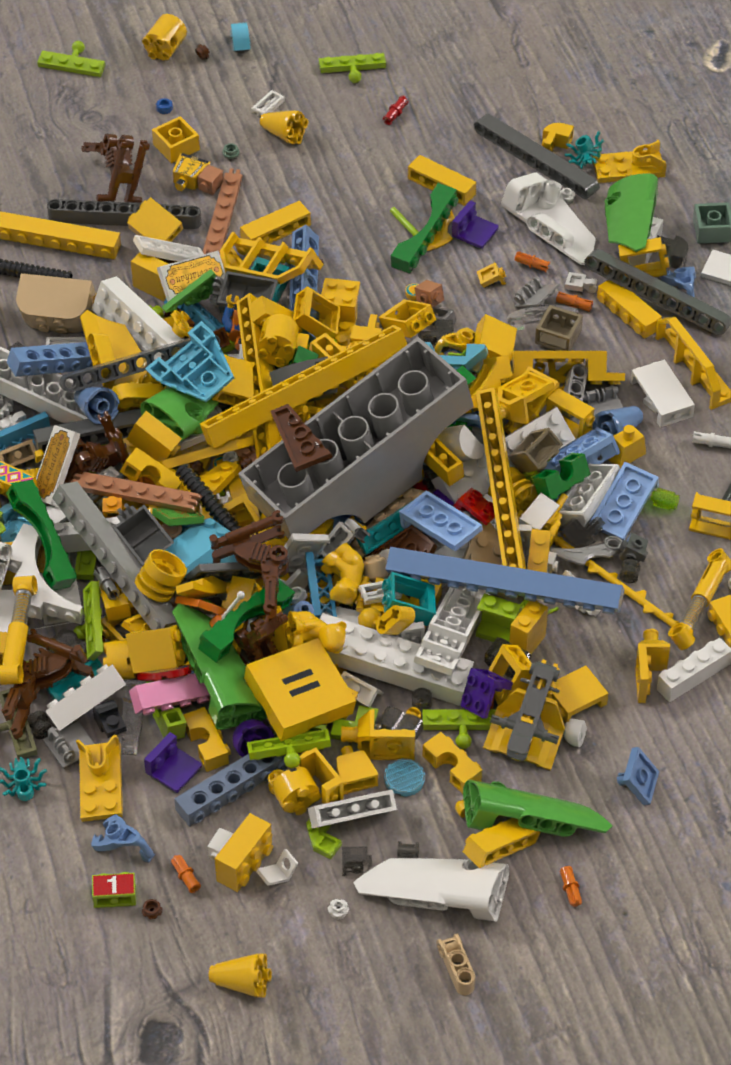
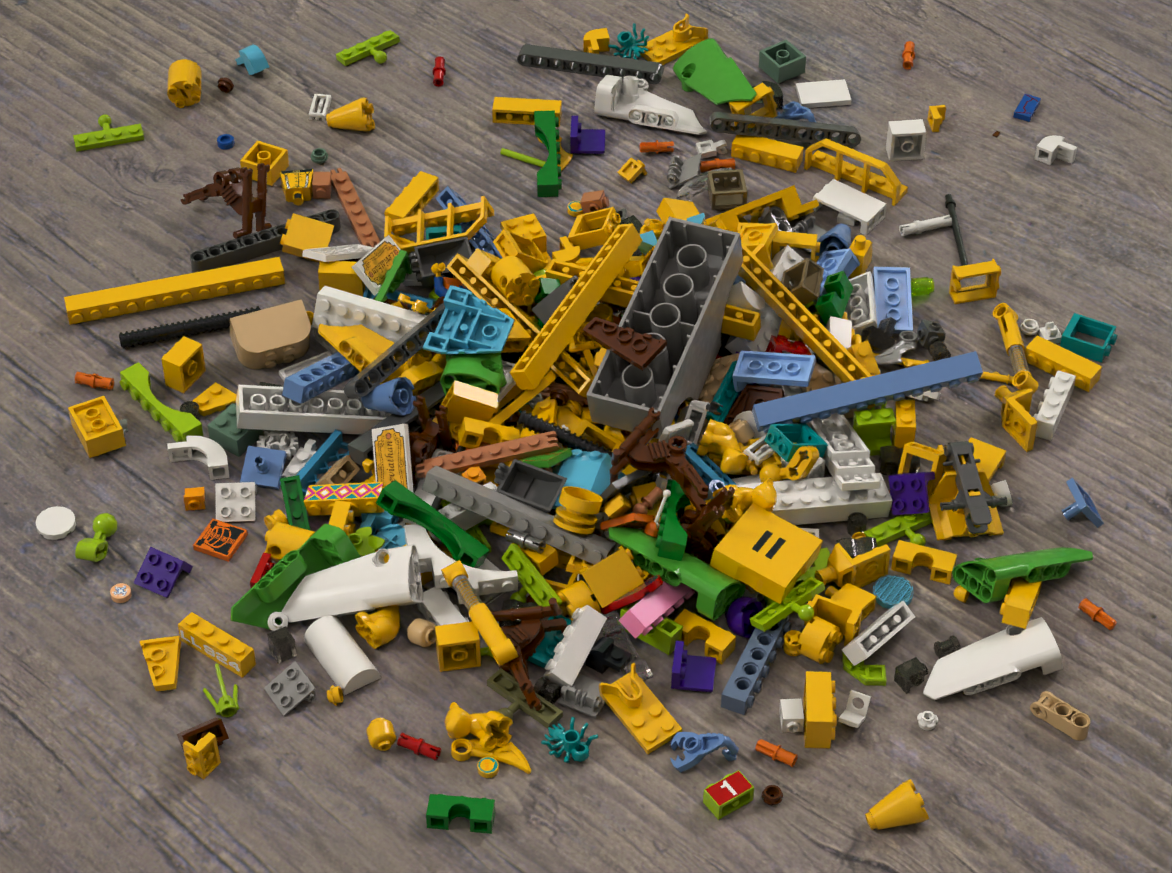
camera: 30 degrees left, 5 degrees down
none -> nougat pin [632,486,664,515]

